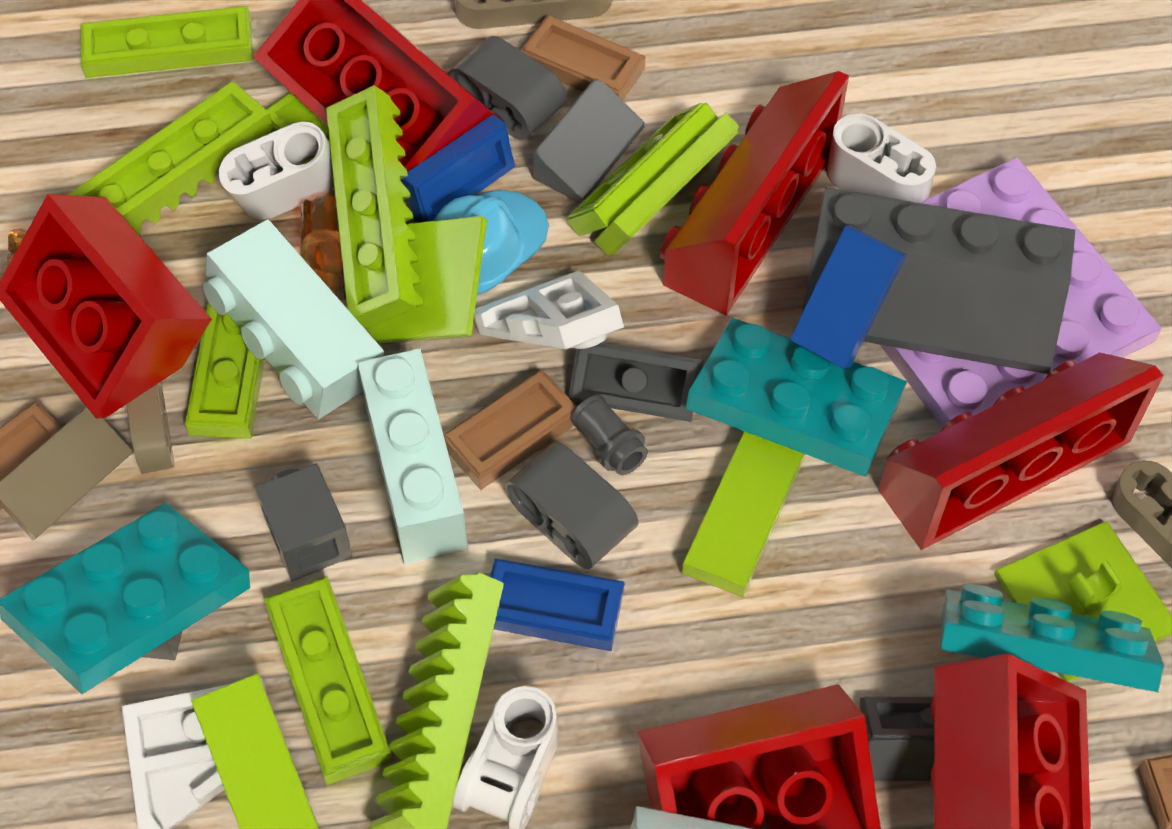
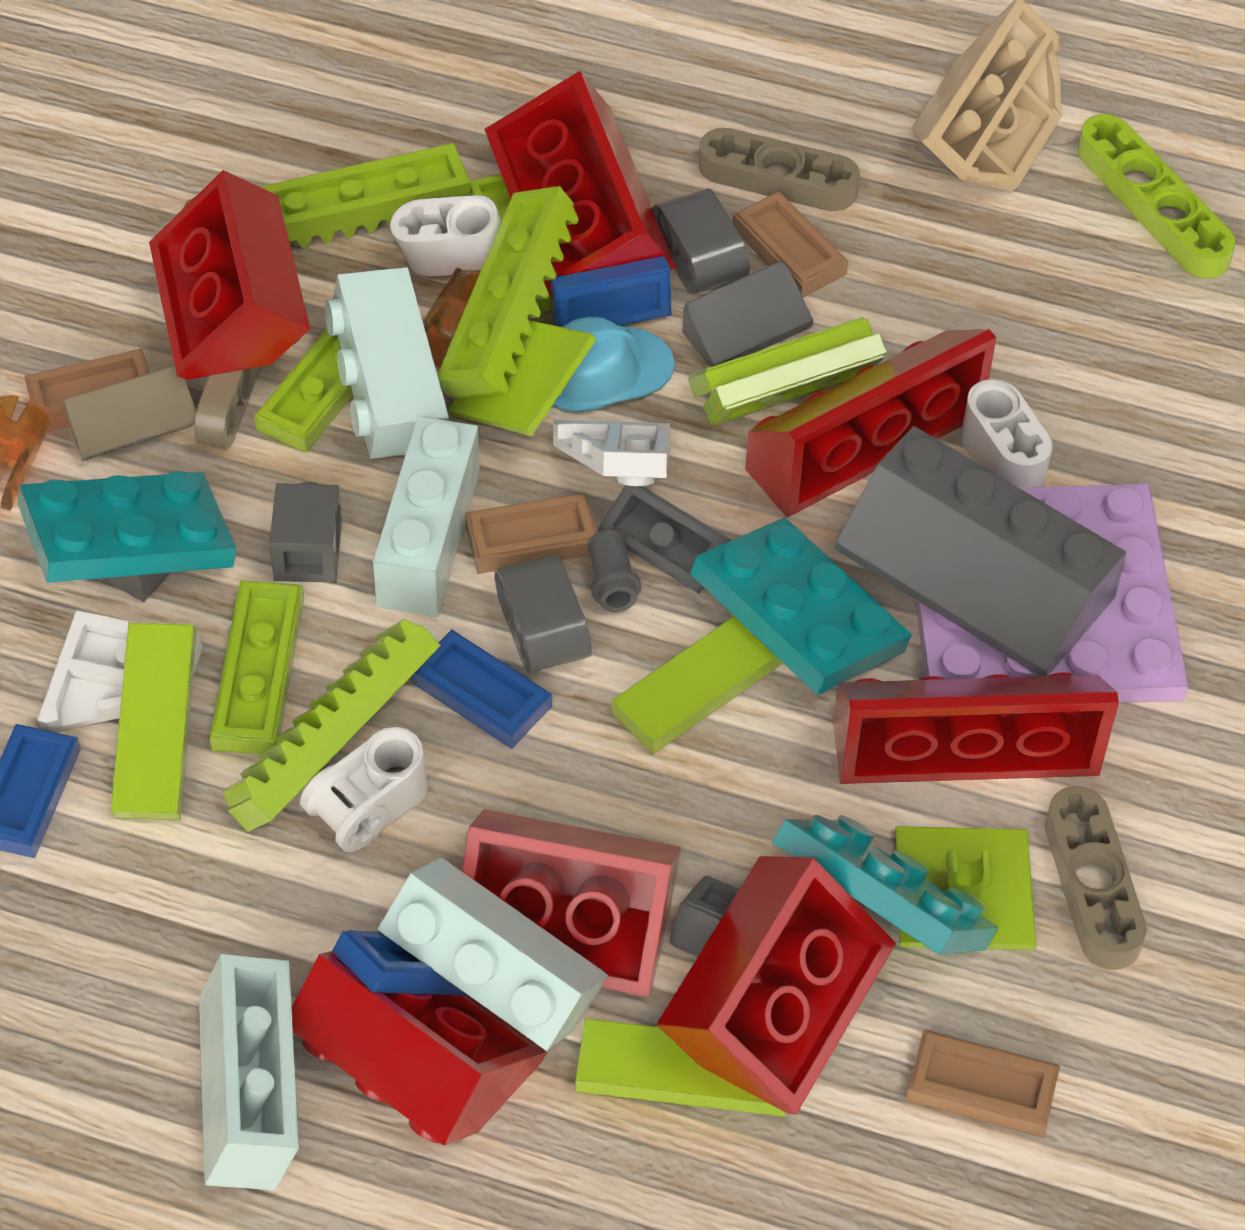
camera: 25 degrees right, 5 degrees down
lime tile [81,6,254,78] -> none
blue tile [789,226,907,369] -> none

